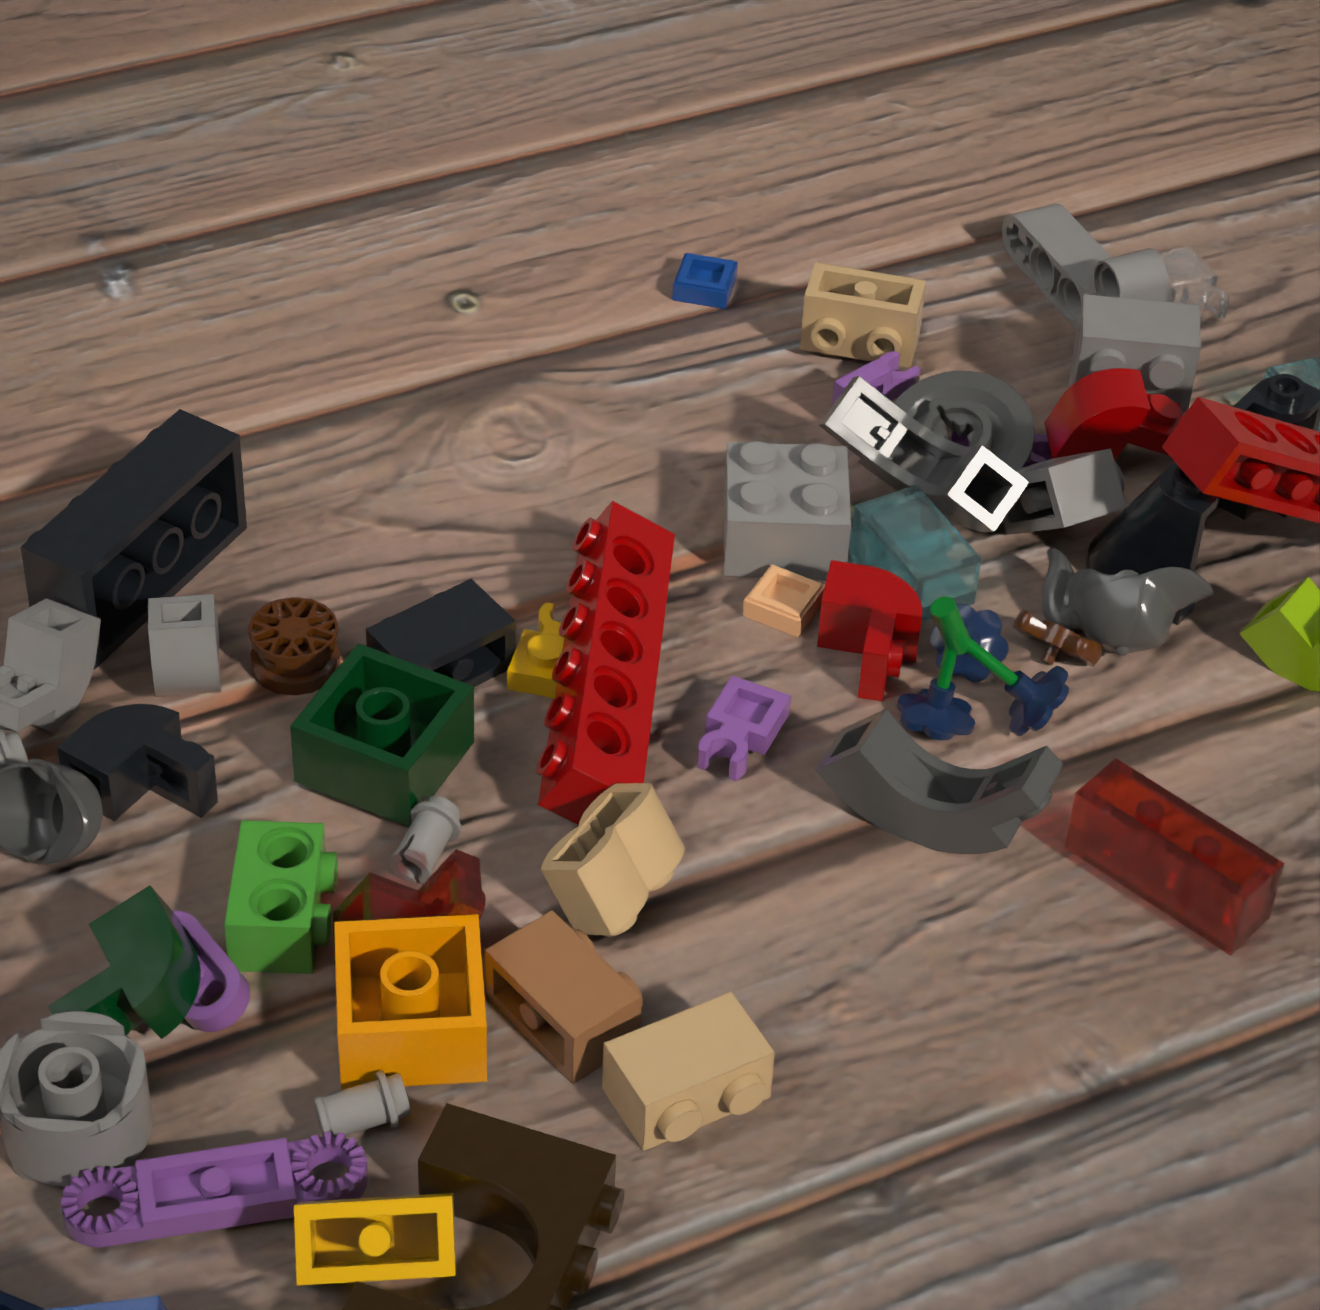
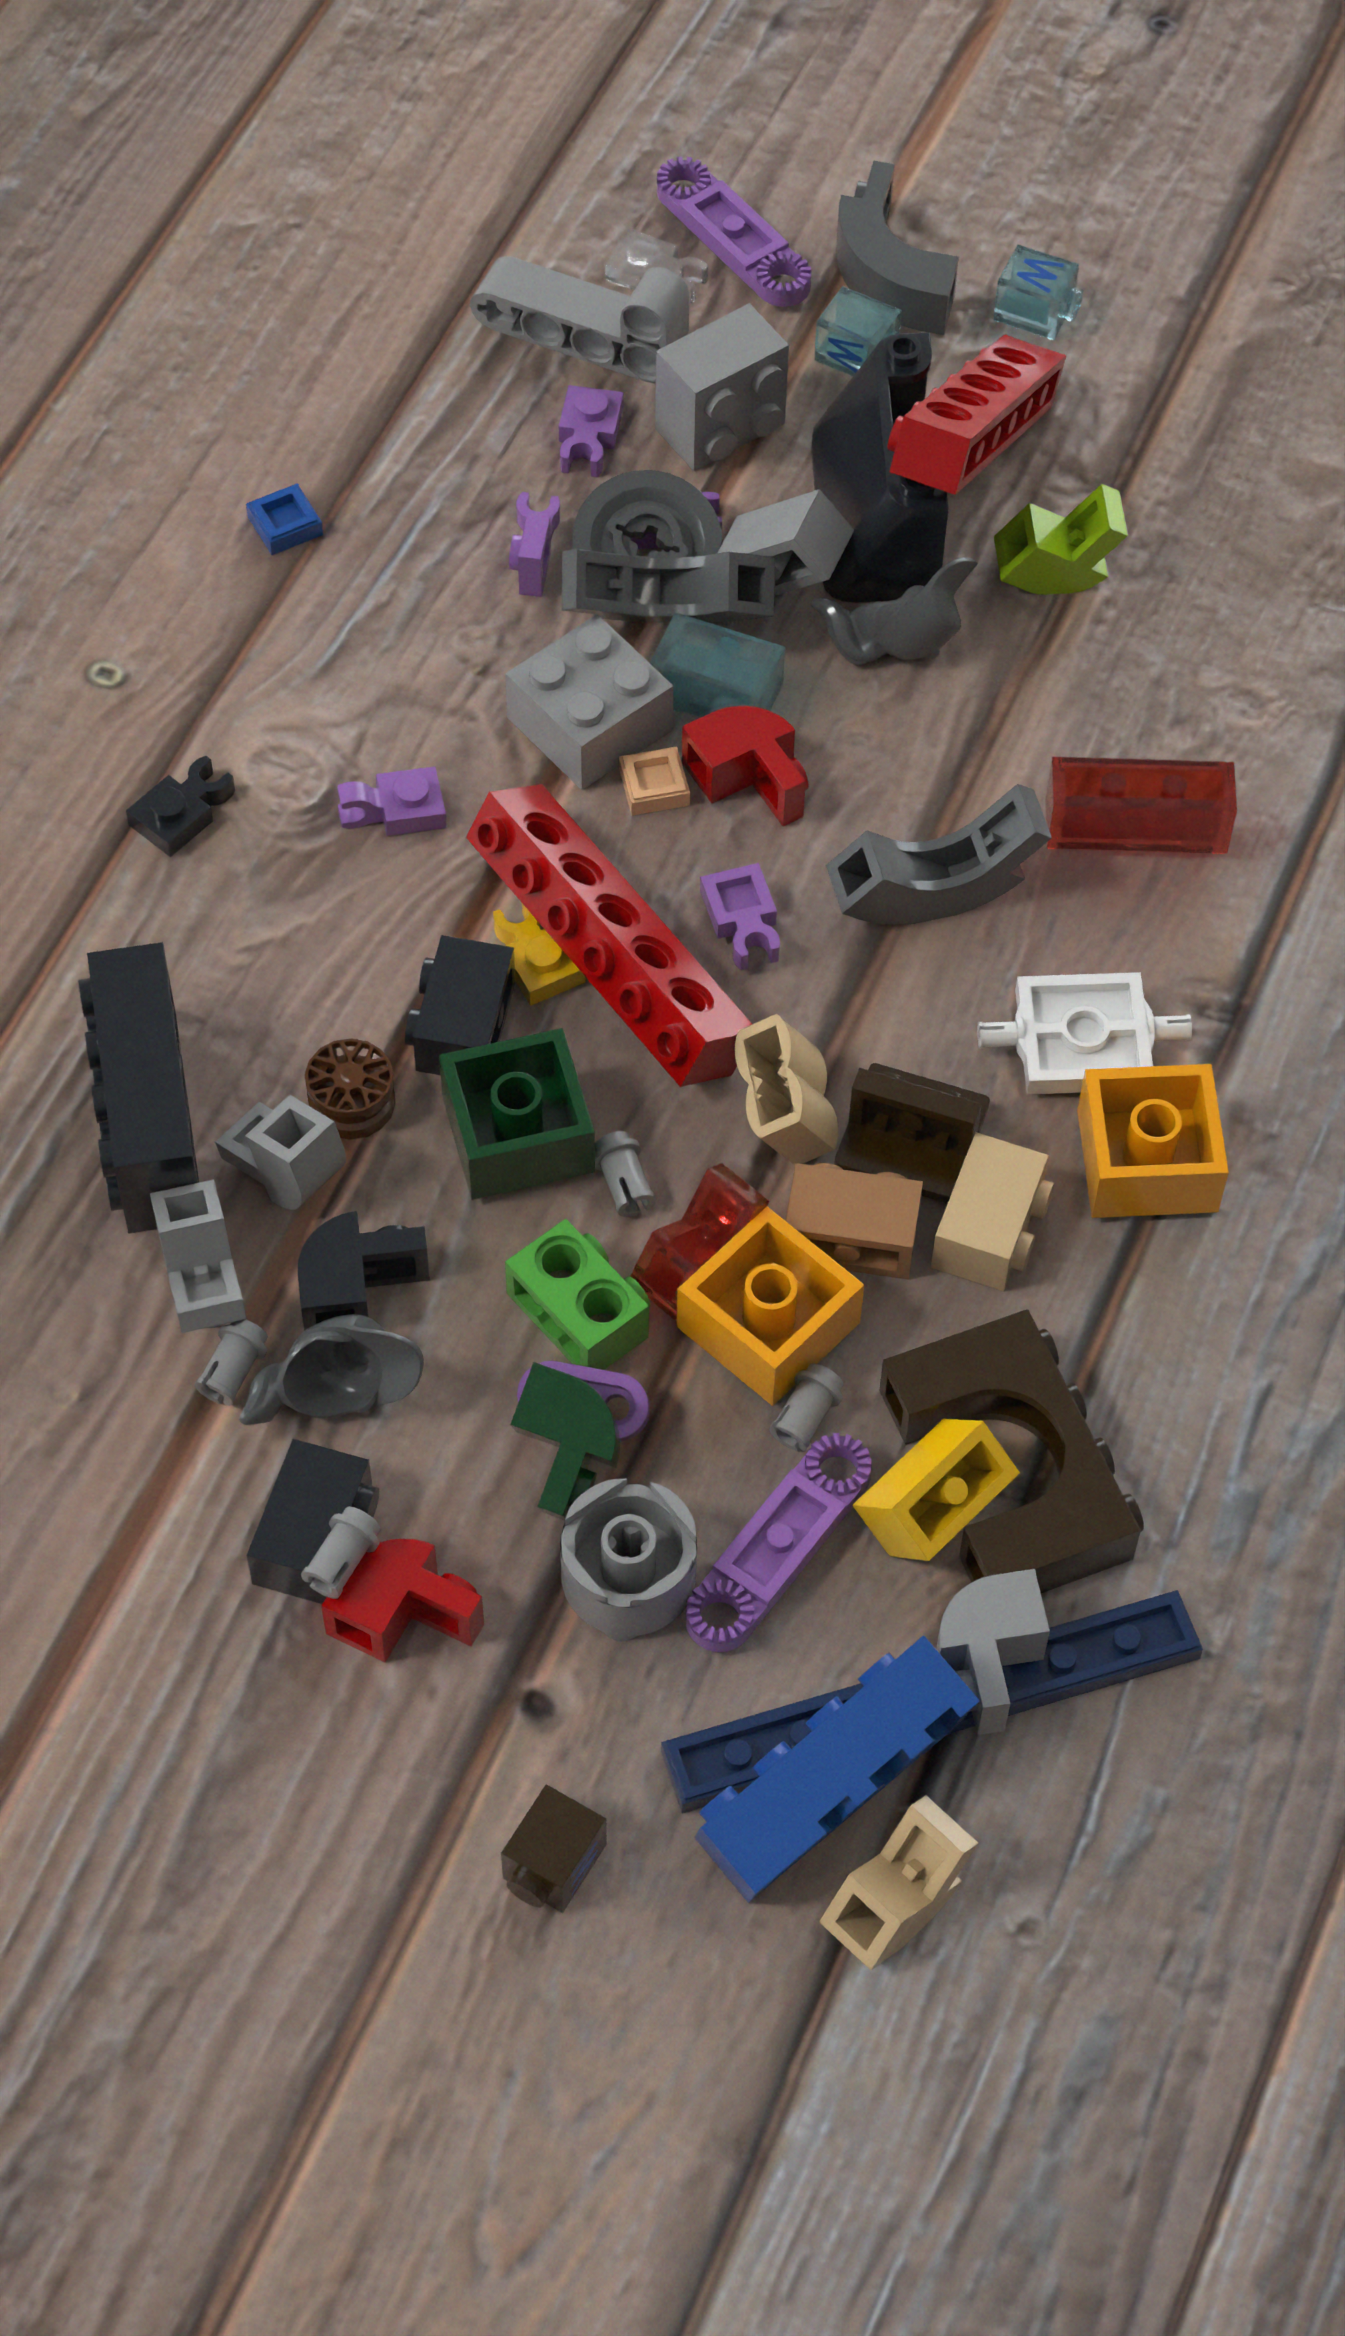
camera: 40 degrees left, 15 degrees up
tan brick [800,262,926,368] -> none
dark blue plant [897,596,1069,741] -> none
reddish brown piece [1012,609,1103,667] -> none
red brick [1044,368,1183,461] -> none
none -> black plate [126,756,235,857]
none -> medium lavender plate [337,766,446,836]
none -> medium lavender plate [559,385,624,477]
none -> medium lavender plate [657,157,811,307]
none -> dark brown bracket [834,1063,990,1203]
none -> white plate [977,972,1192,1094]
none -> light orange brick [1077,1064,1229,1218]

